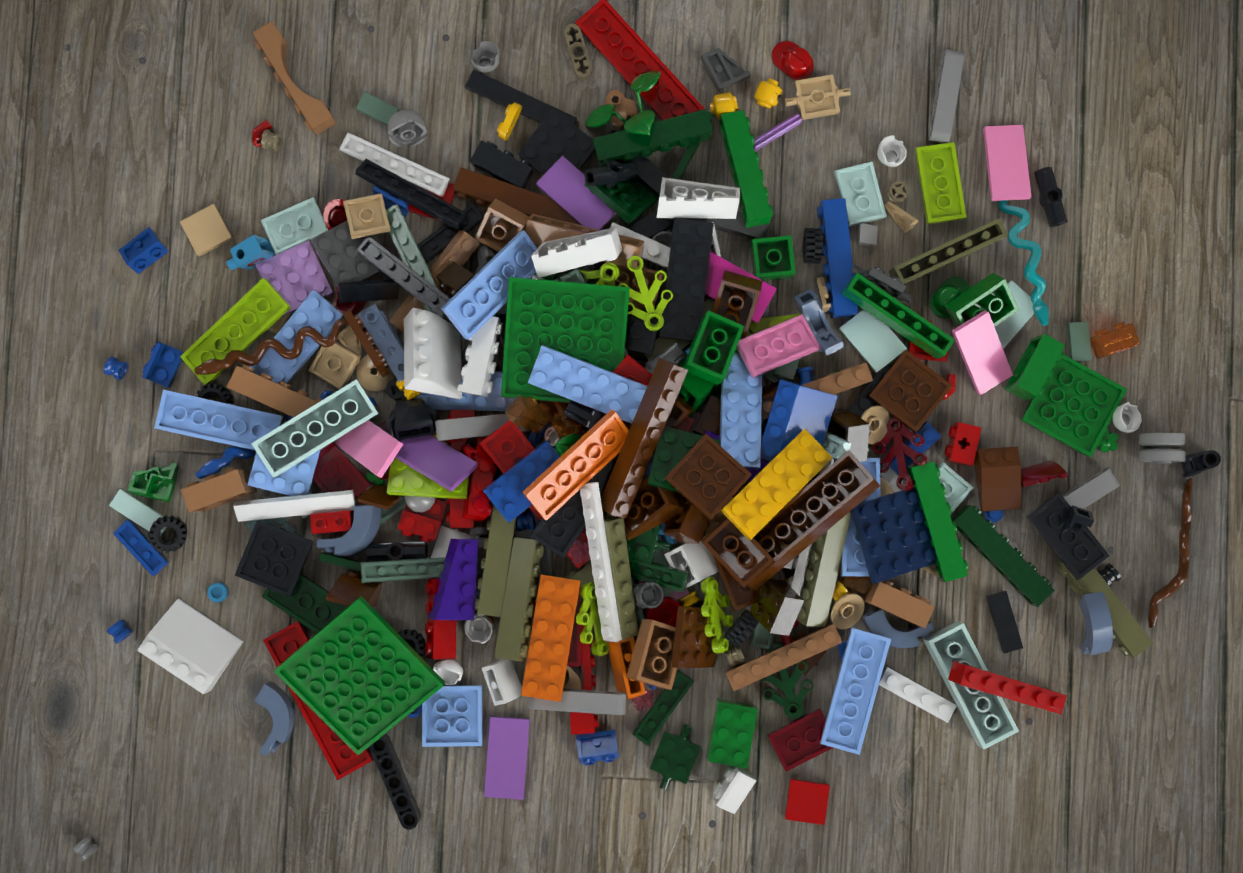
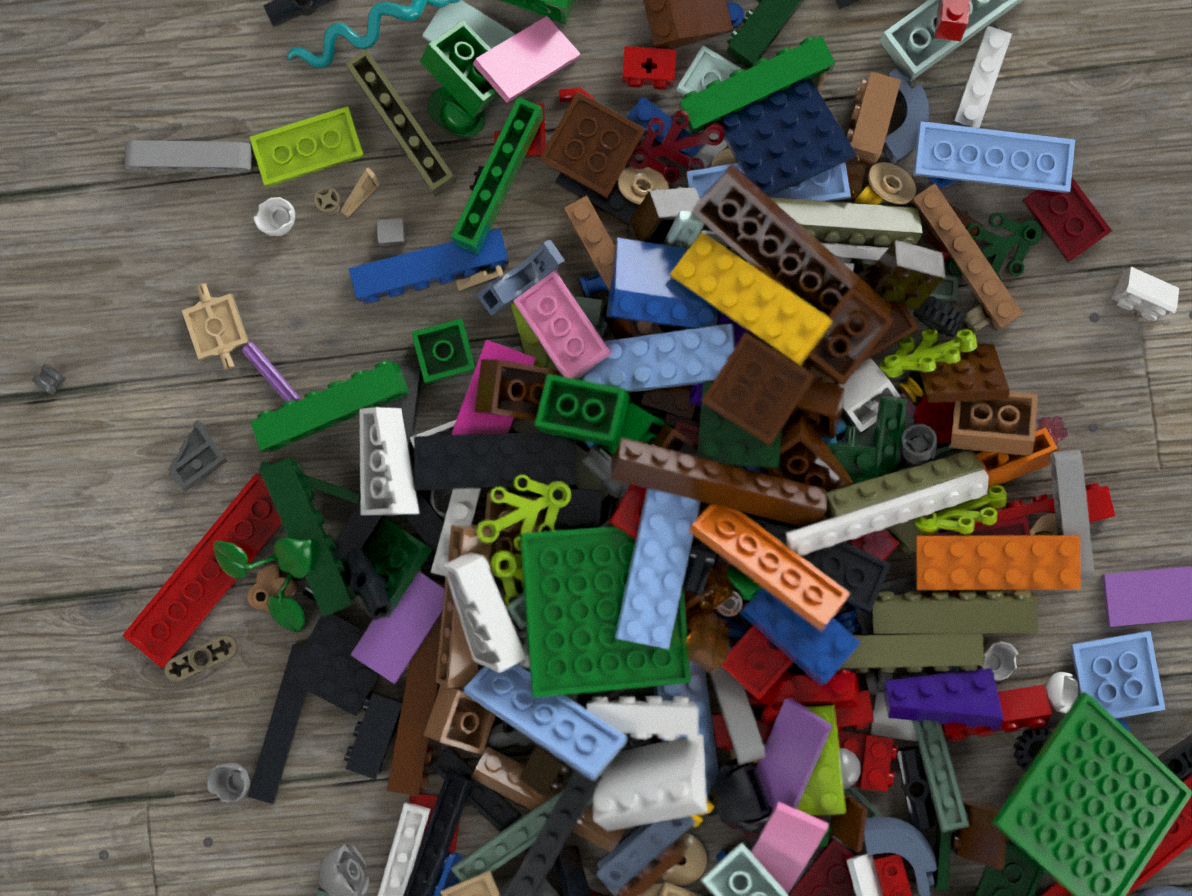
camera: 90 degrees left, 0 degrees up
black wheel [386,380,404,400] -> none
white brick [482,659,522,706] -> none
yellow plate [496,102,522,141] -> none
blue bracket [576,729,619,765] -> none
dark green tile [632,670,694,746] -> none
dark green plate [650,724,701,791] -> none
green brick [706,698,758,769] -> none
yellow head [710,92,739,120] -> none
yellow head [754,78,782,109] -> none
red piece [772,41,814,80] -> none
red tile [785,778,830,825] -> none
black tyre [802,228,823,264] -> none
light aqua tile [834,162,887,227] -> none
light aqua tile [839,309,907,374] -> none
dark grey plate [850,264,912,303] -> none
bright pink tile [983,125,1032,201] -> none

